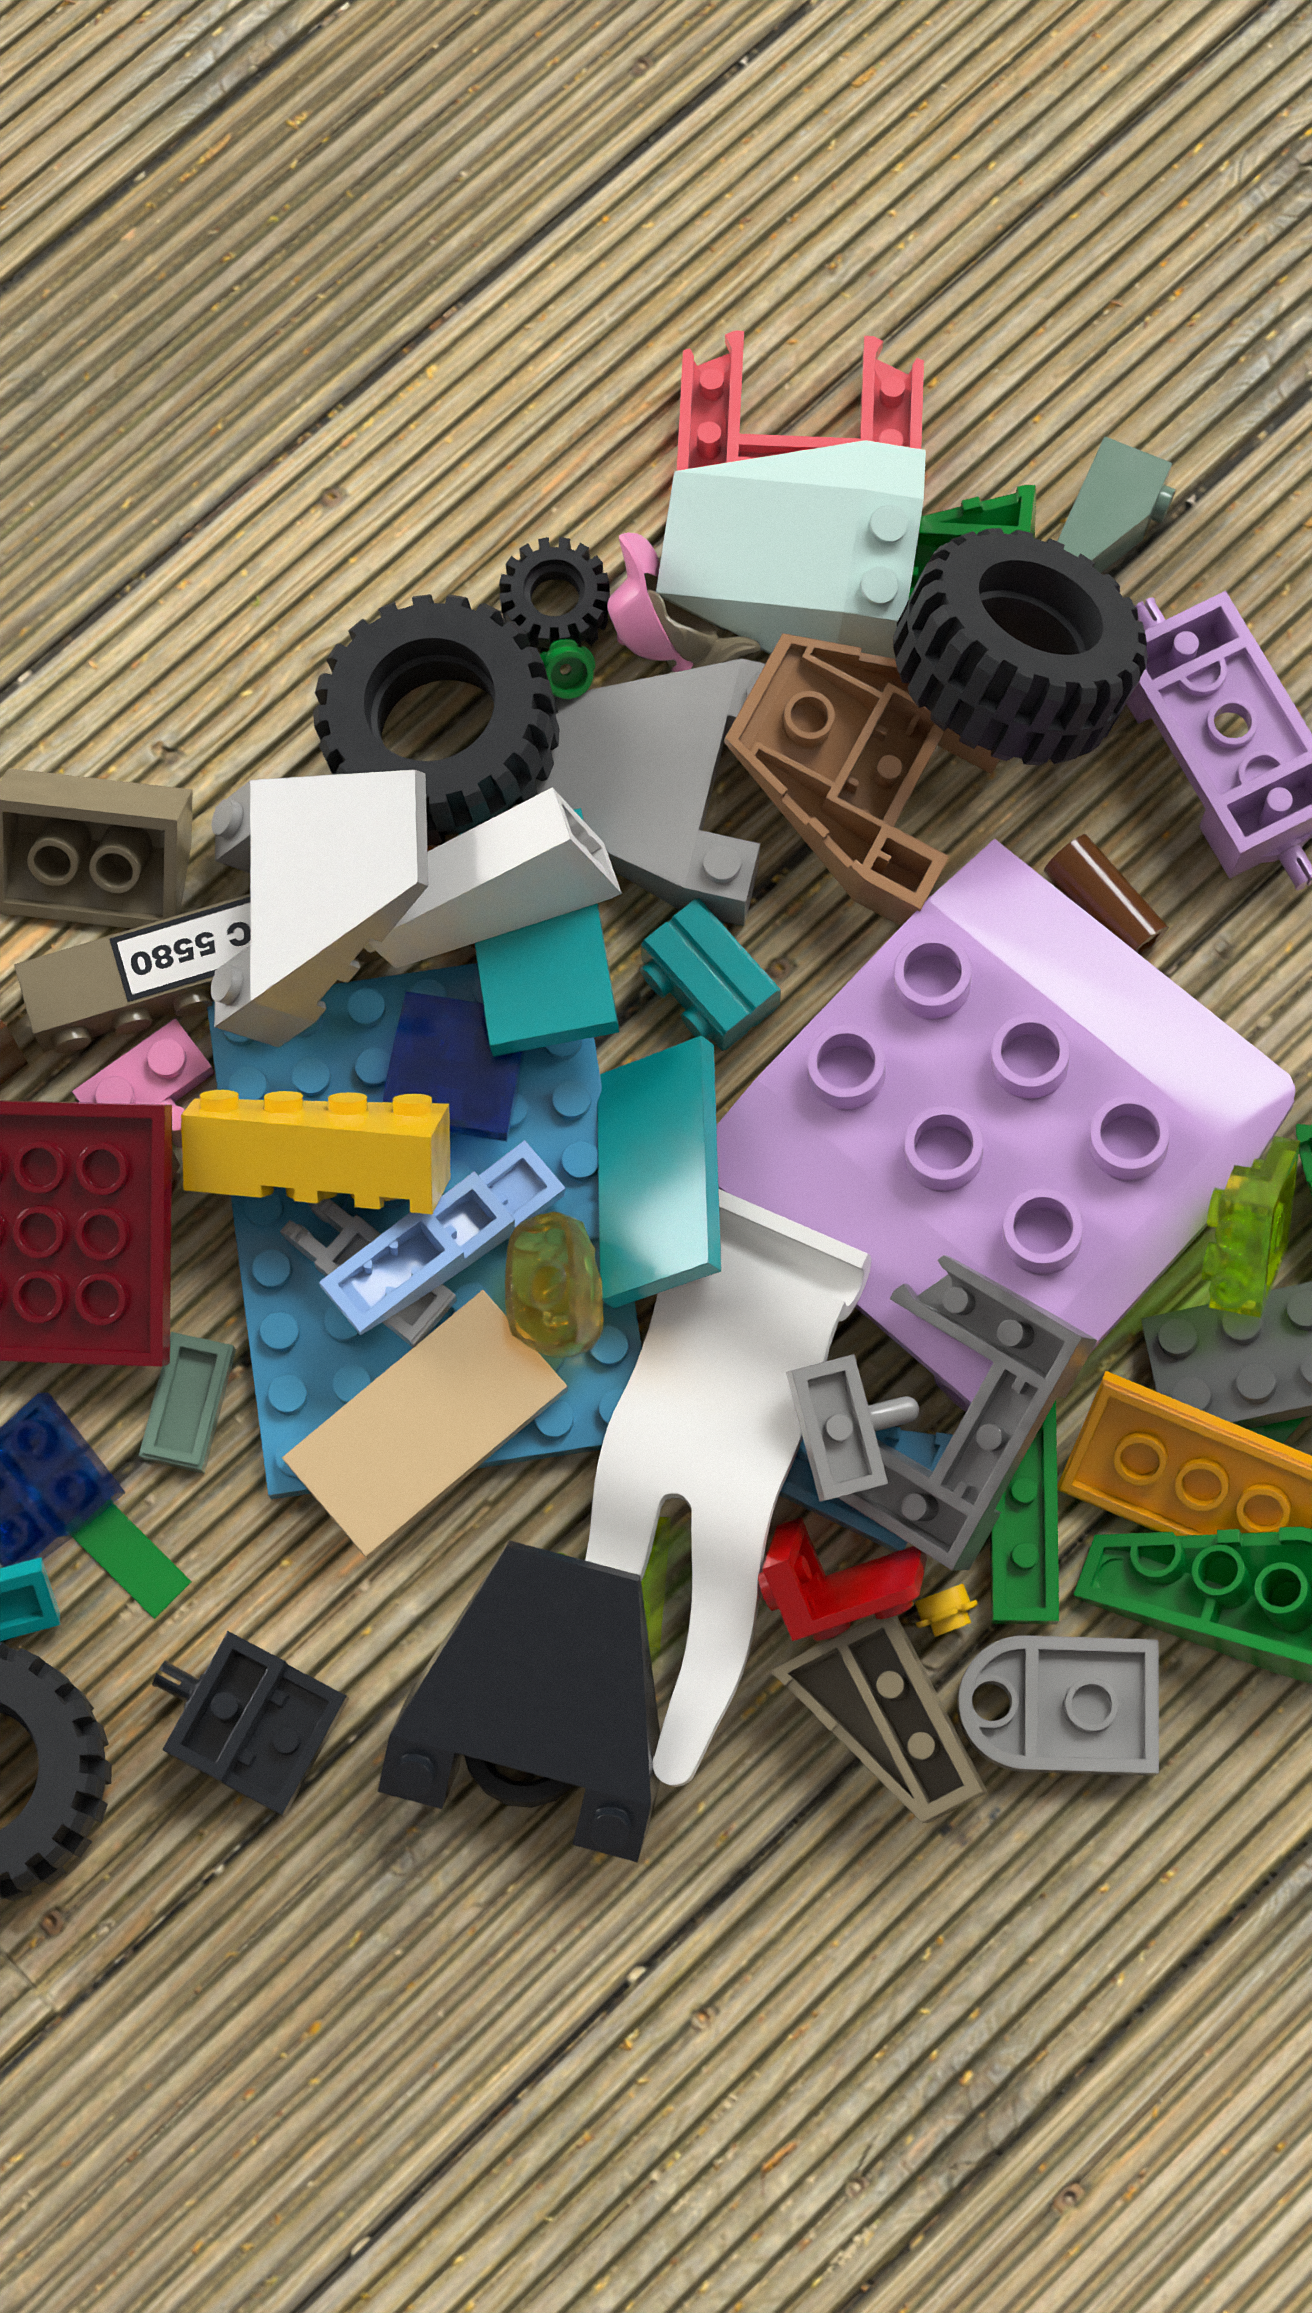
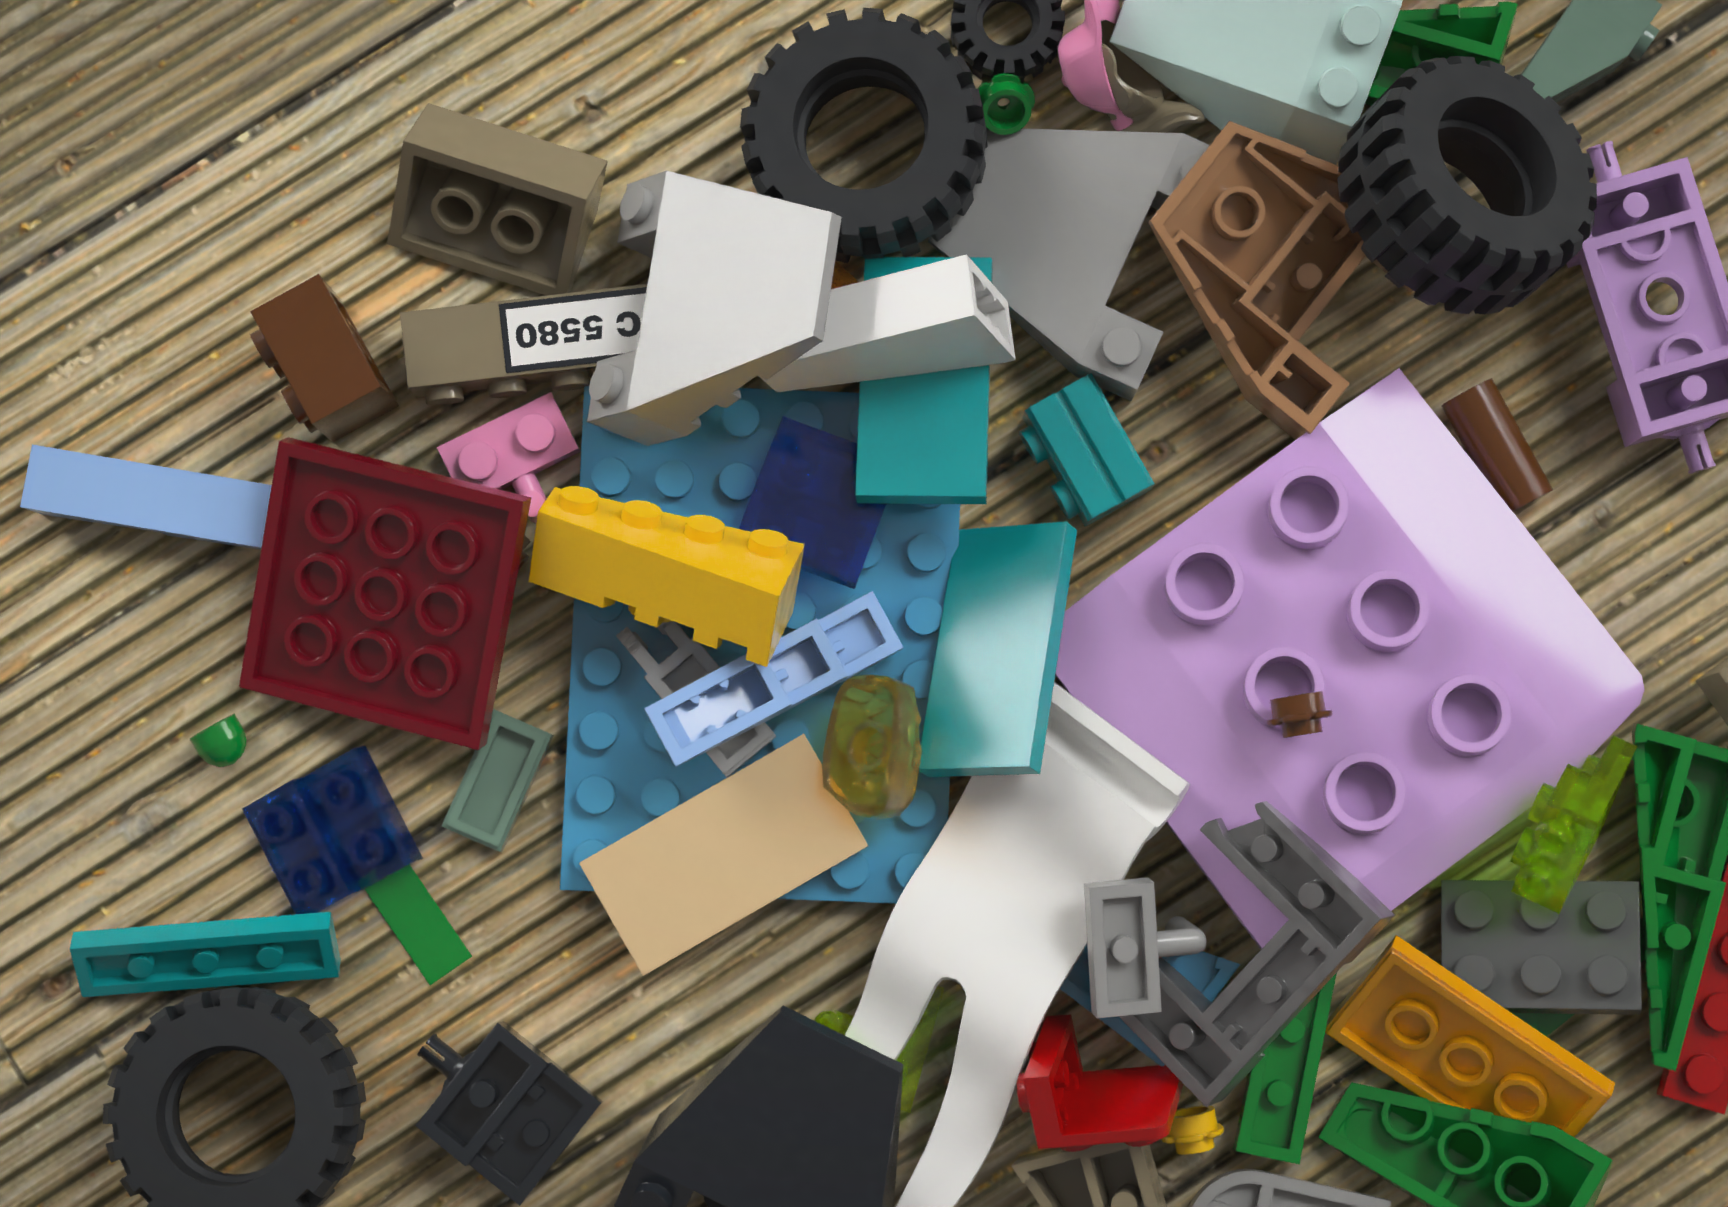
camera: 10 degrees right, 10 degrees up
none -> reddish brown plate [1267,691,1332,738]

